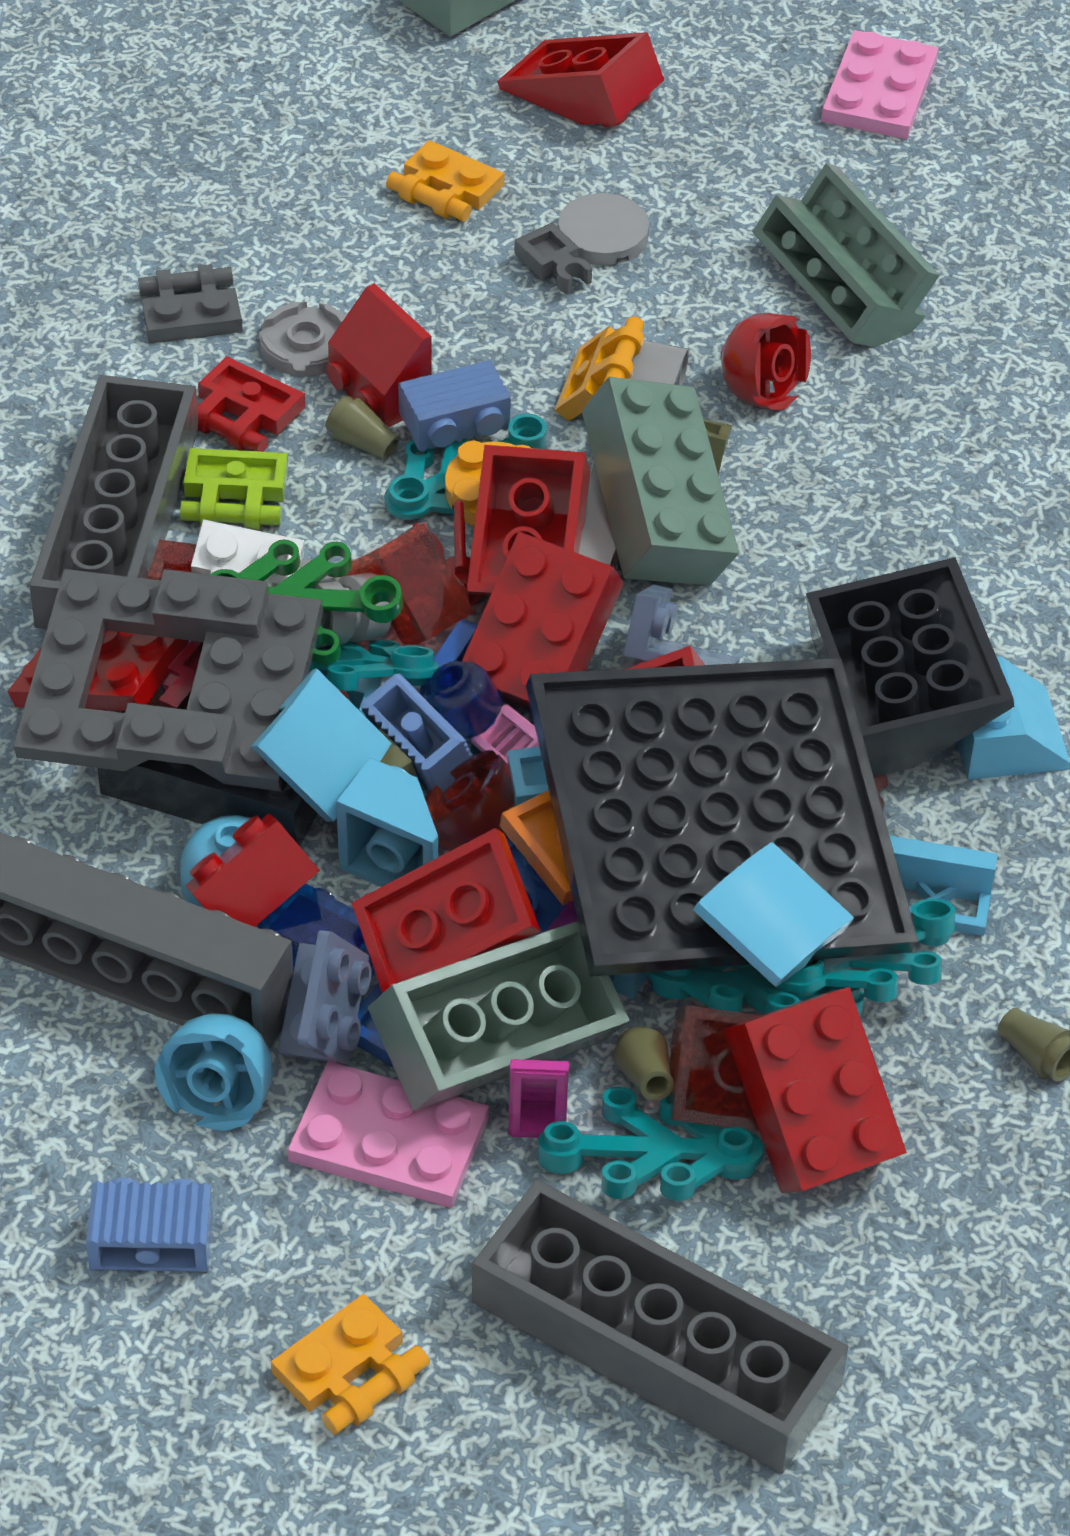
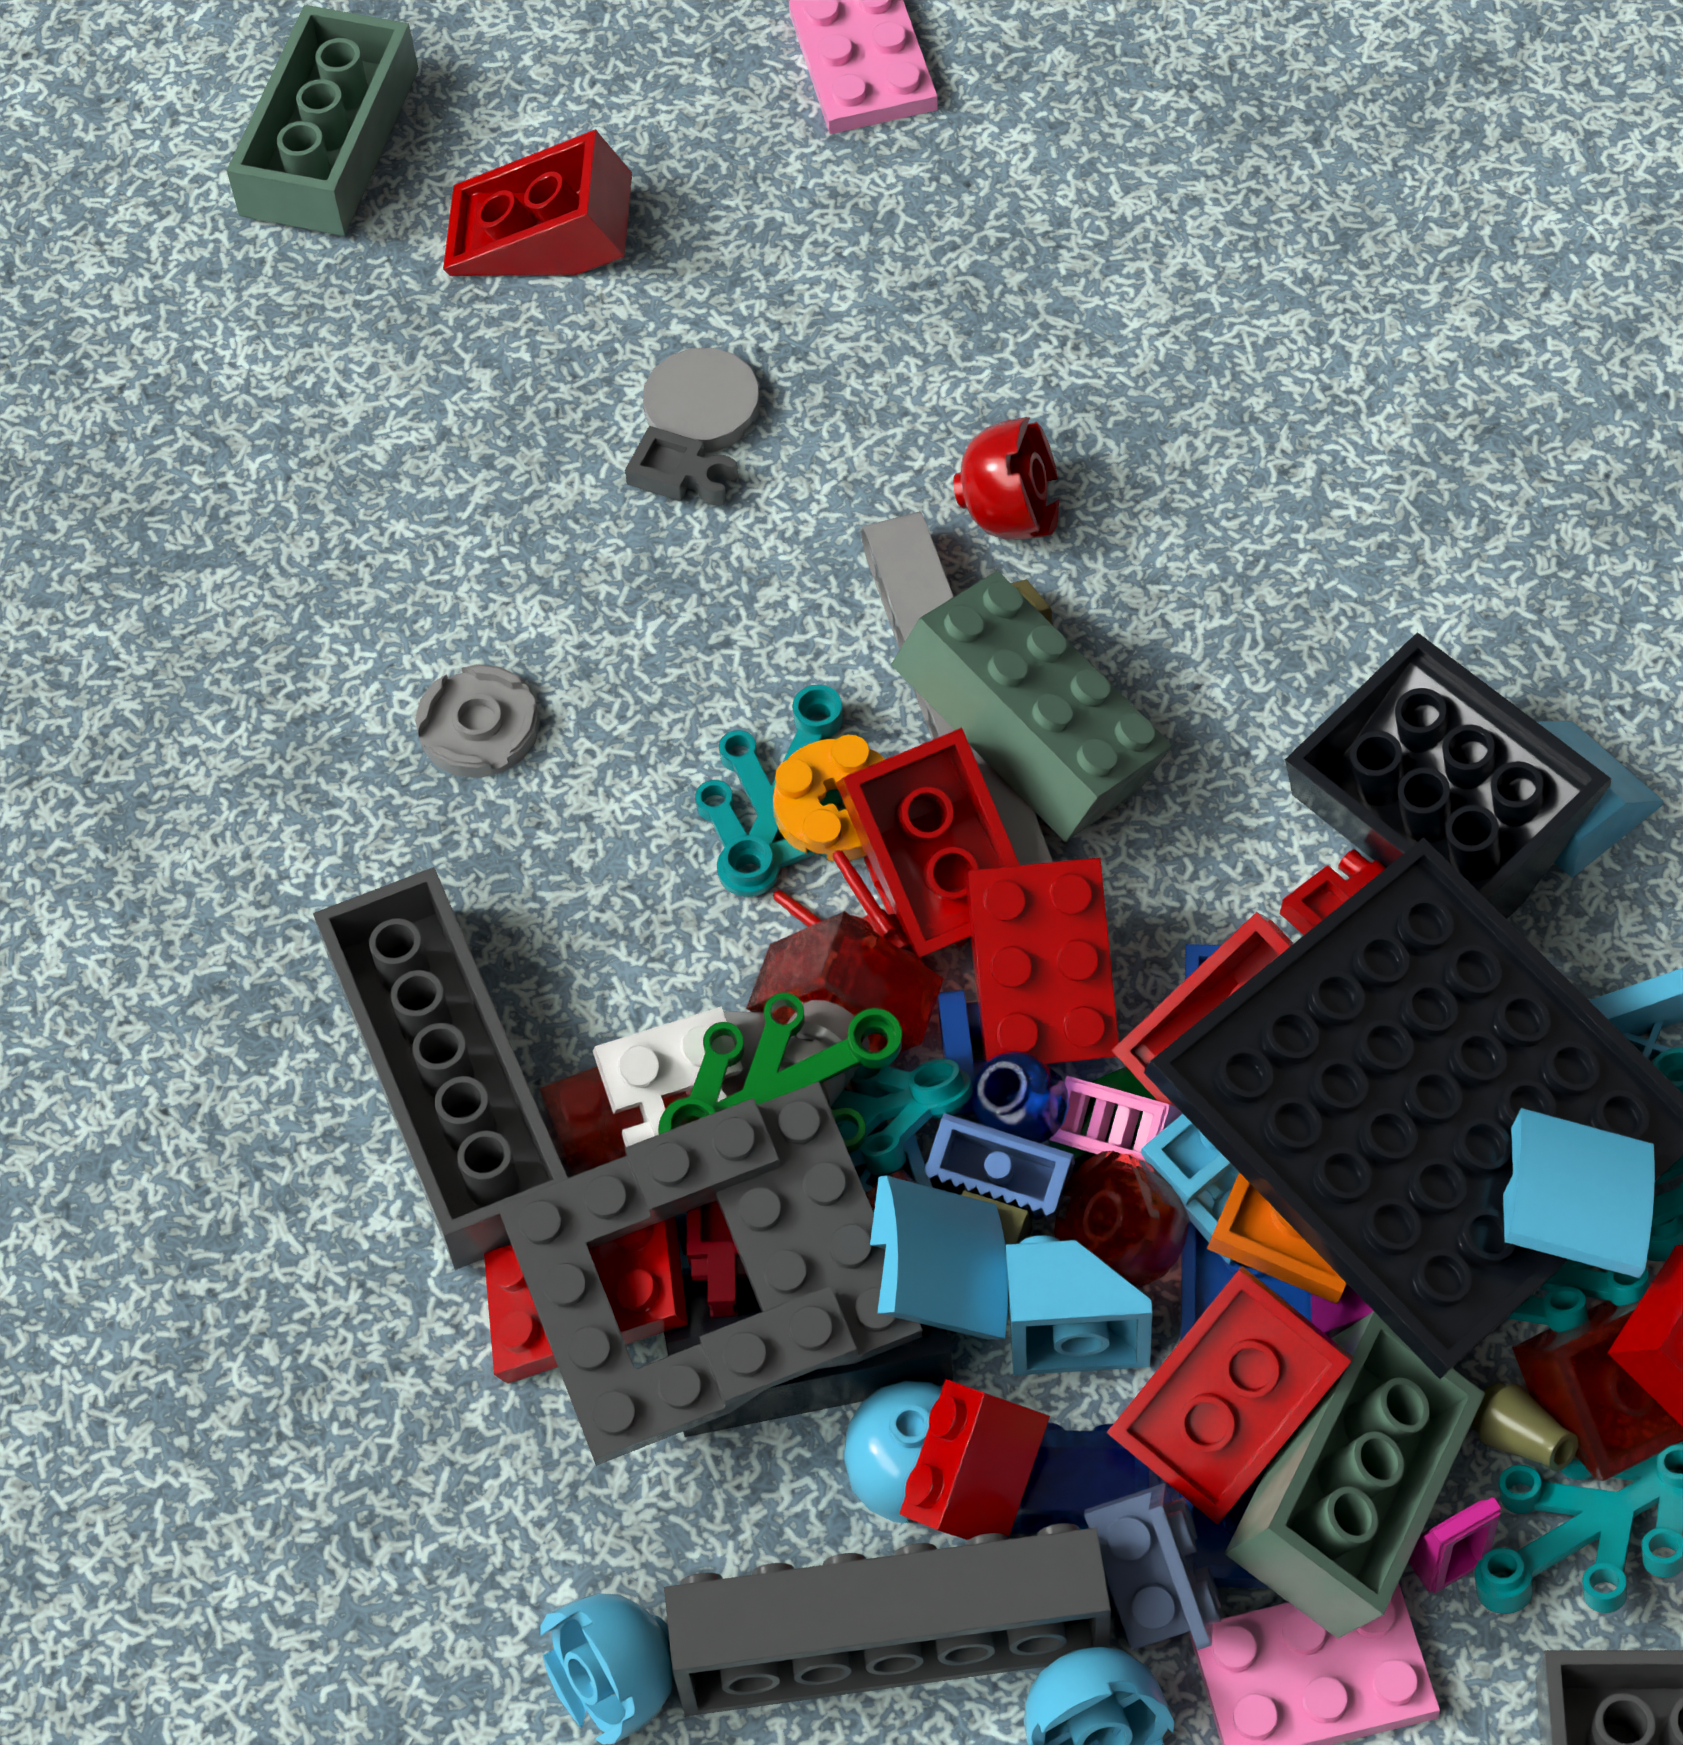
camera: 25 degrees left, 10 degrees up
dark grey plate [138,264,243,343] -> none
lime plate [180,448,288,530] -> none
red plate [197,356,306,452] -> none
olive cone [325,396,401,461] -> none
red slope [326,283,432,427] -> none
light orange plate [386,140,505,222] -> none
medium blue brick [398,360,511,452] -> none
light orange plate [555,316,645,421] -> none
sand blue bracket [623,584,740,665] -> none
sand green brick [752,163,940,347] -> none

